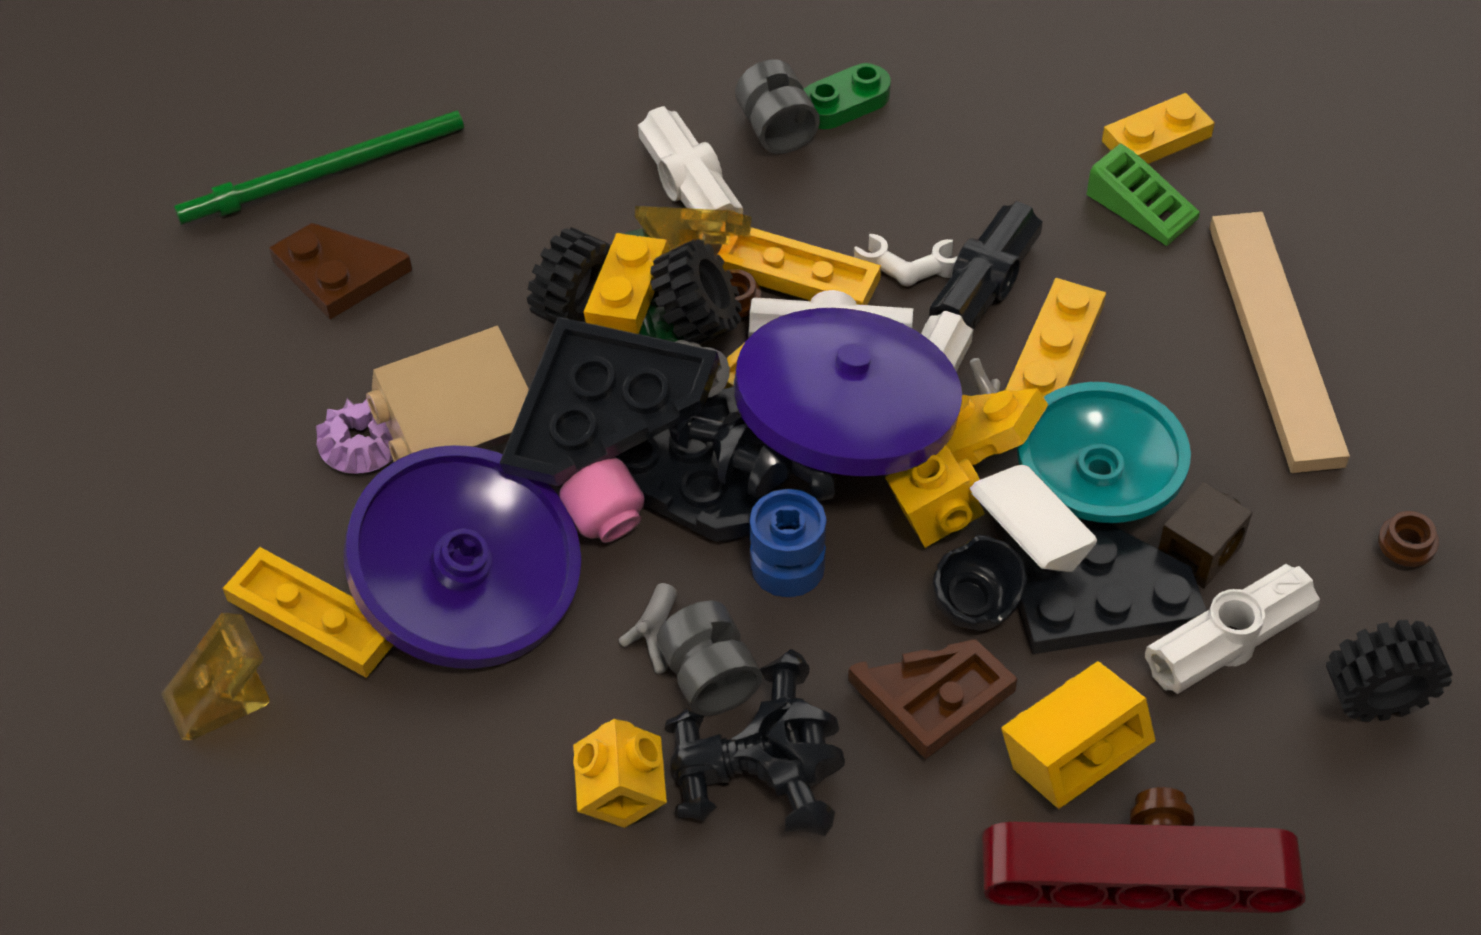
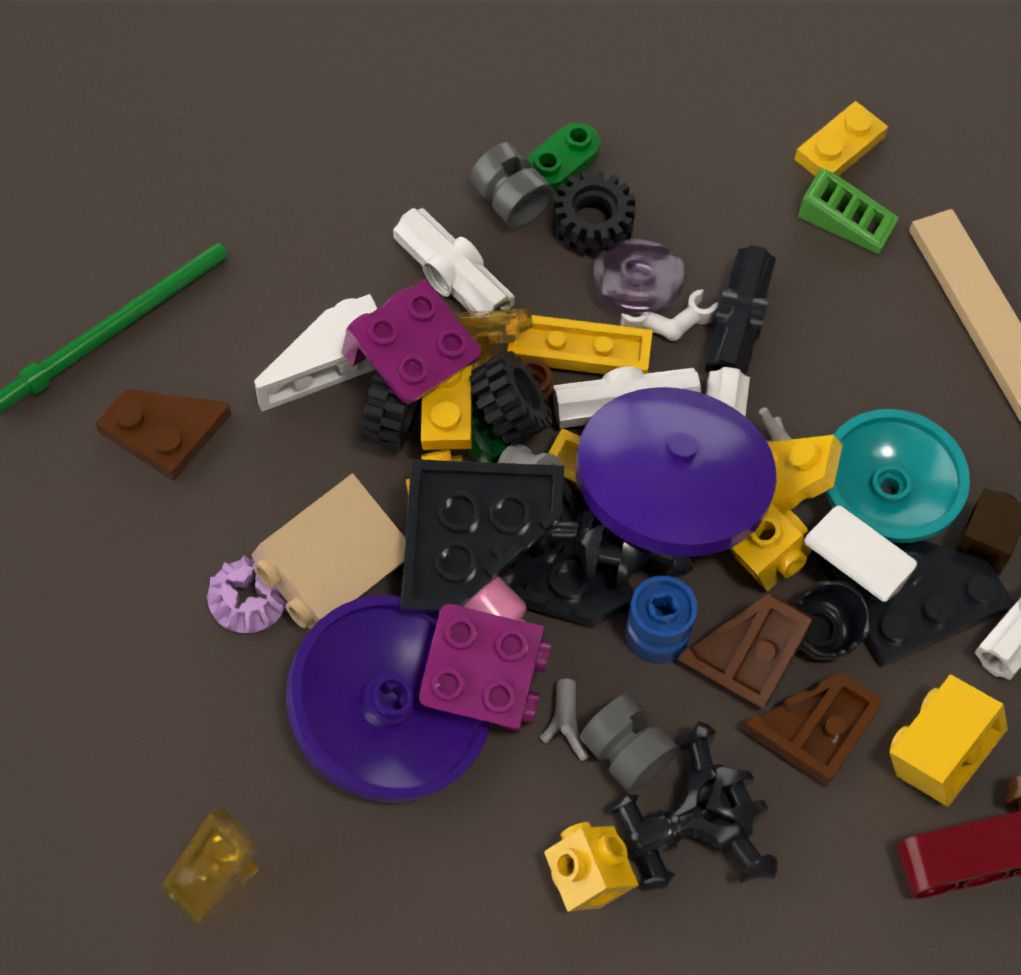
camera: 20 degrees left, 10 degrees up
yellow plate [223,547,393,678] -> none
yellow plate [1005,278,1106,397] -> none
none -> white slope [254,294,377,412]
none -> magenta bracket [341,279,481,404]
none -> magenta bracket [419,604,552,732]
none -> black tyre [552,170,636,259]
none -> clear purple tile [592,239,685,312]
none -> reddish brown wing [678,593,815,709]

